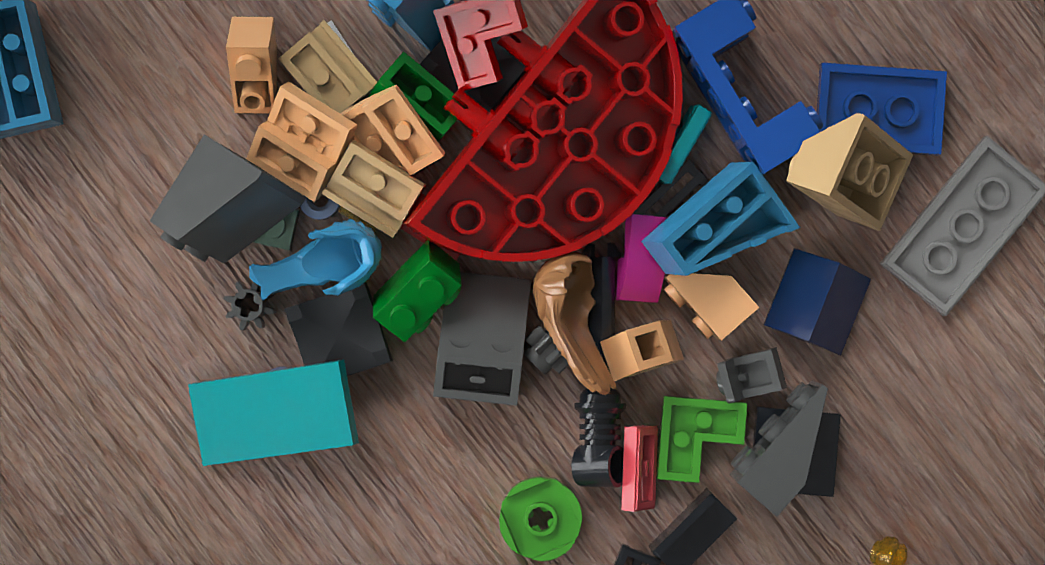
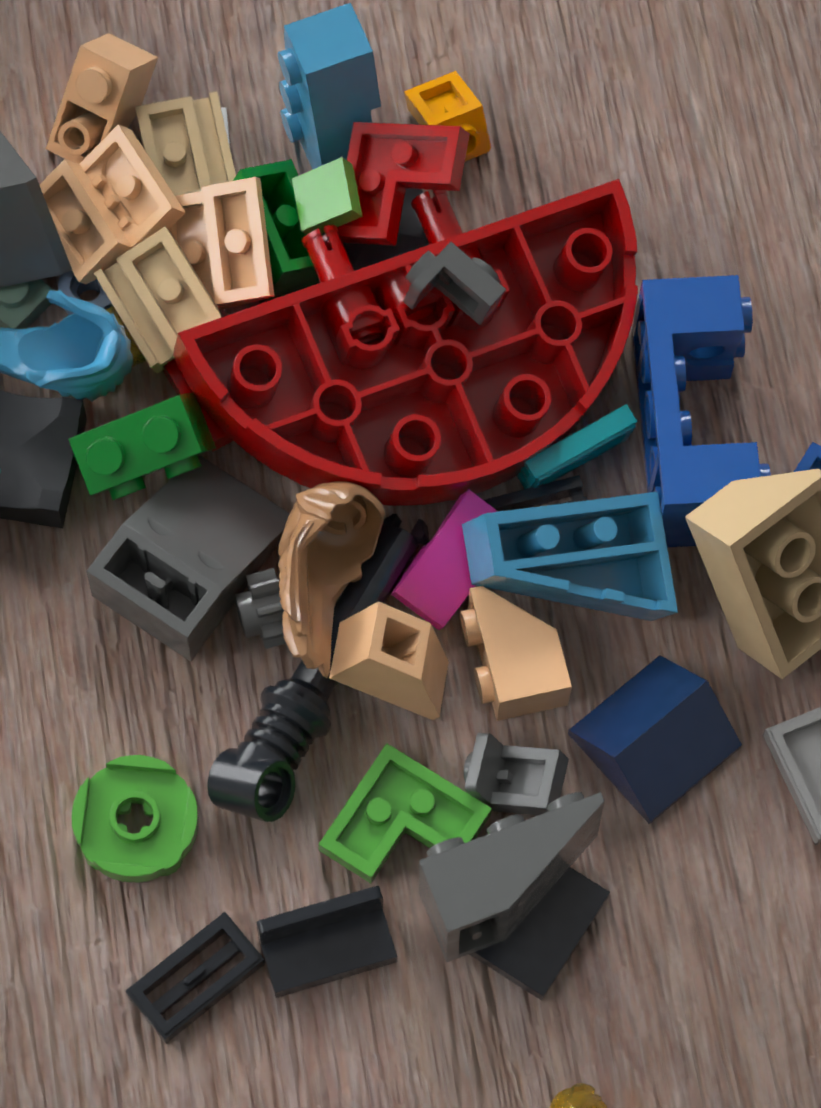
camera: 25 degrees right, 20 degrees down
coral tile [621,425,658,512] -> none
none -> tile [292,157,362,234]
none -> dark grey bracket [403,242,506,325]

